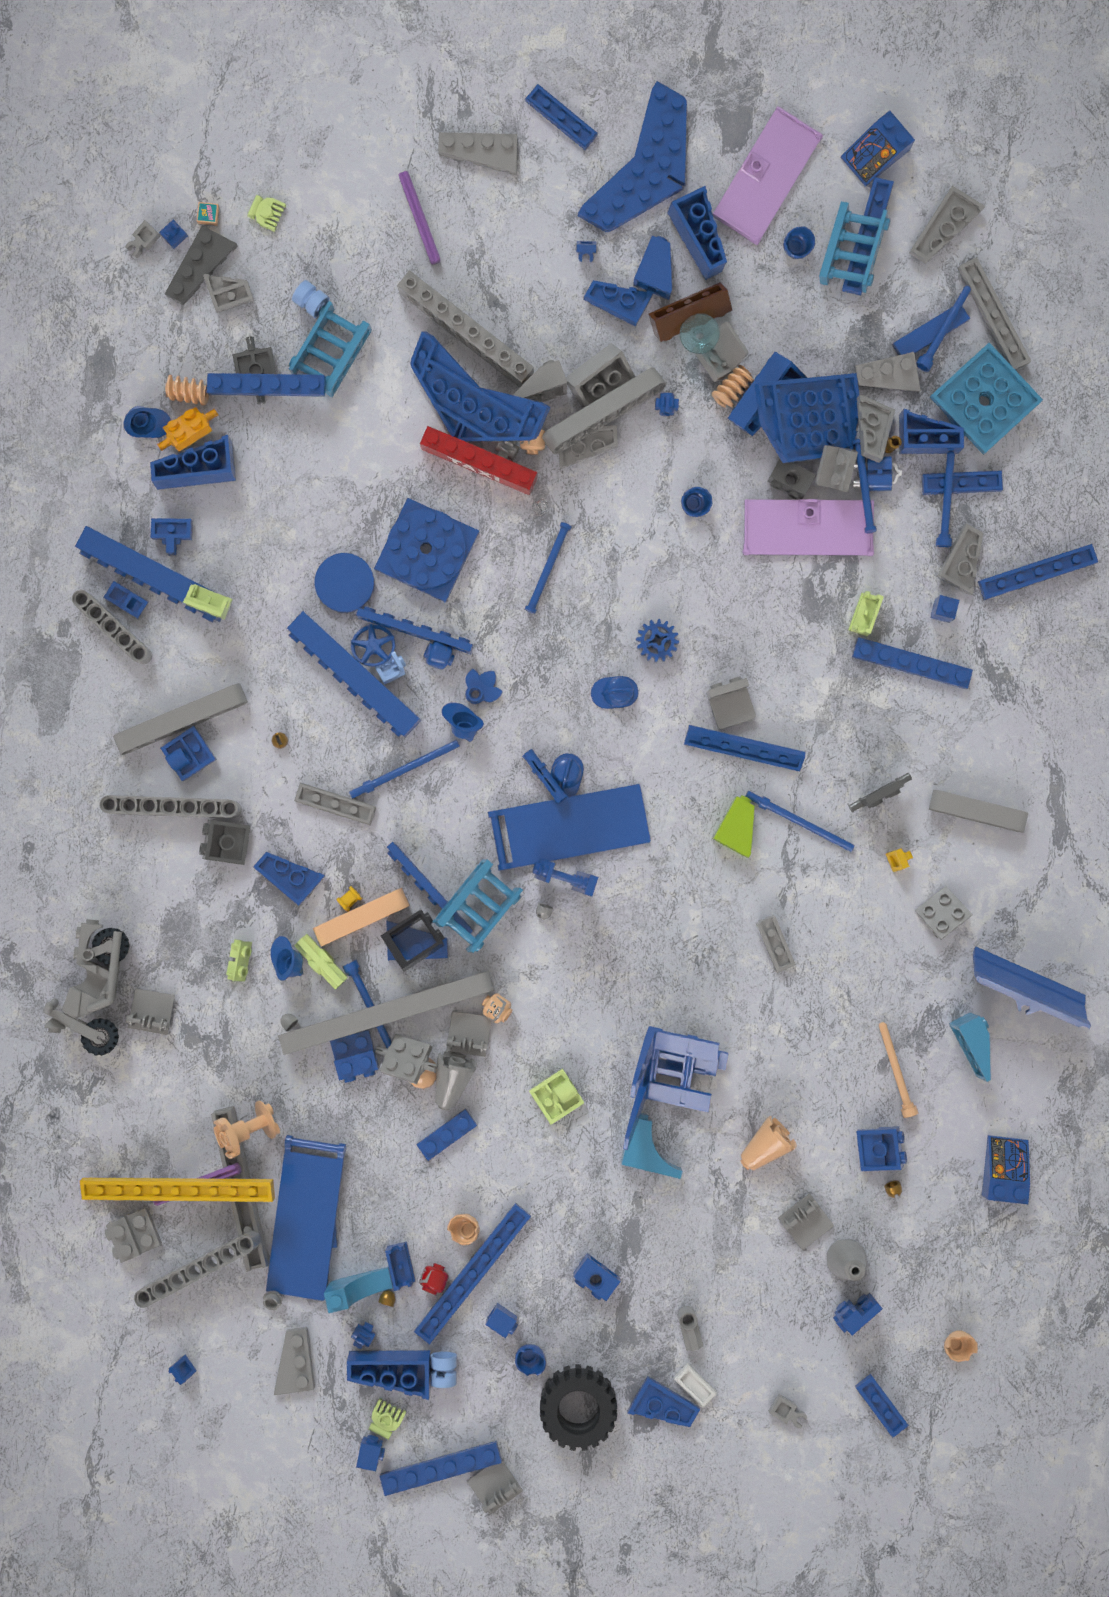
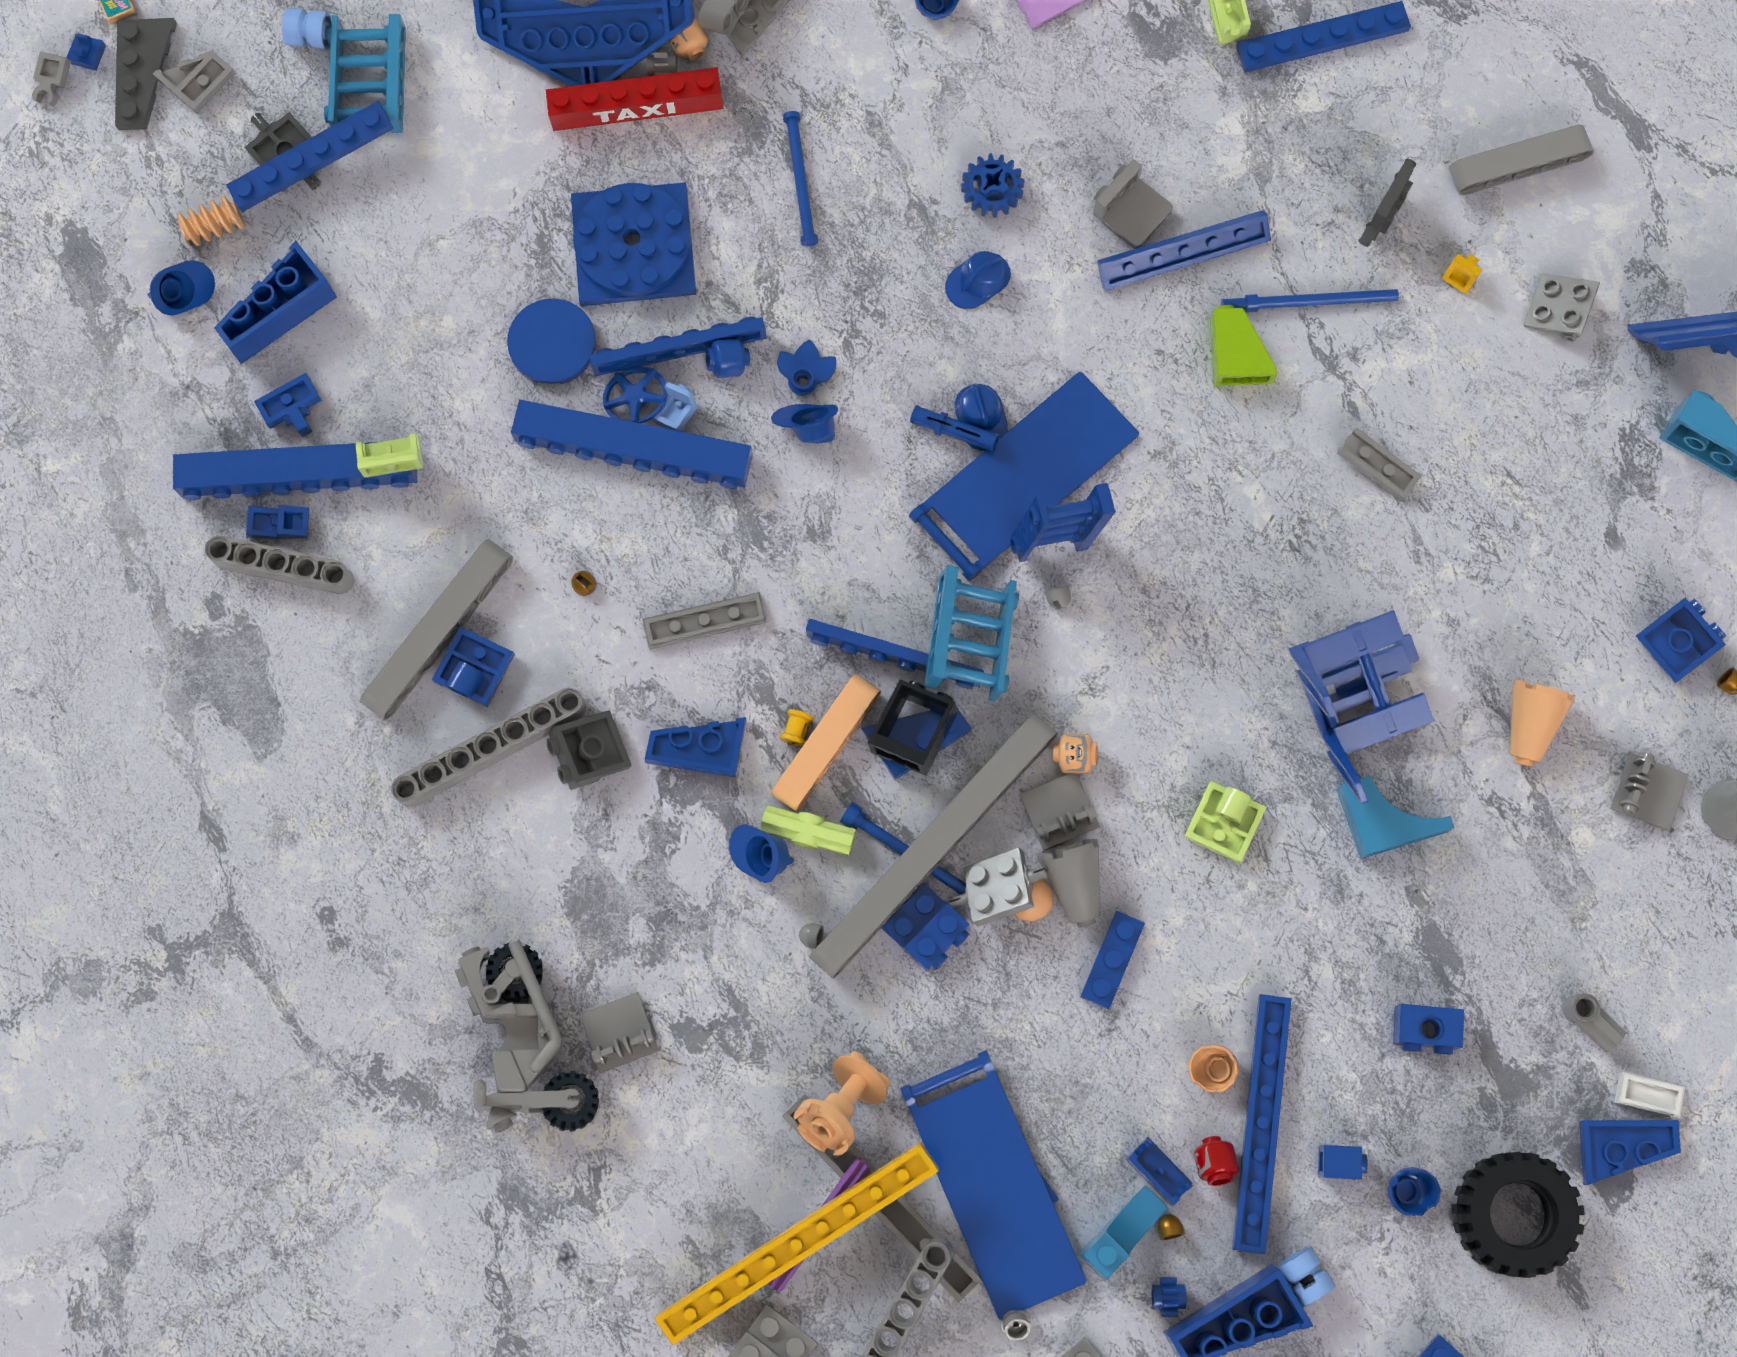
camera: 25 degrees left, 10 degrees down
light orange plate [157,407,219,452] -> none
yellowish green hinge [226,939,252,981] -> none
blue bar [349,740,460,799] -> none
light nougat piece [879,1022,919,1118] -> none

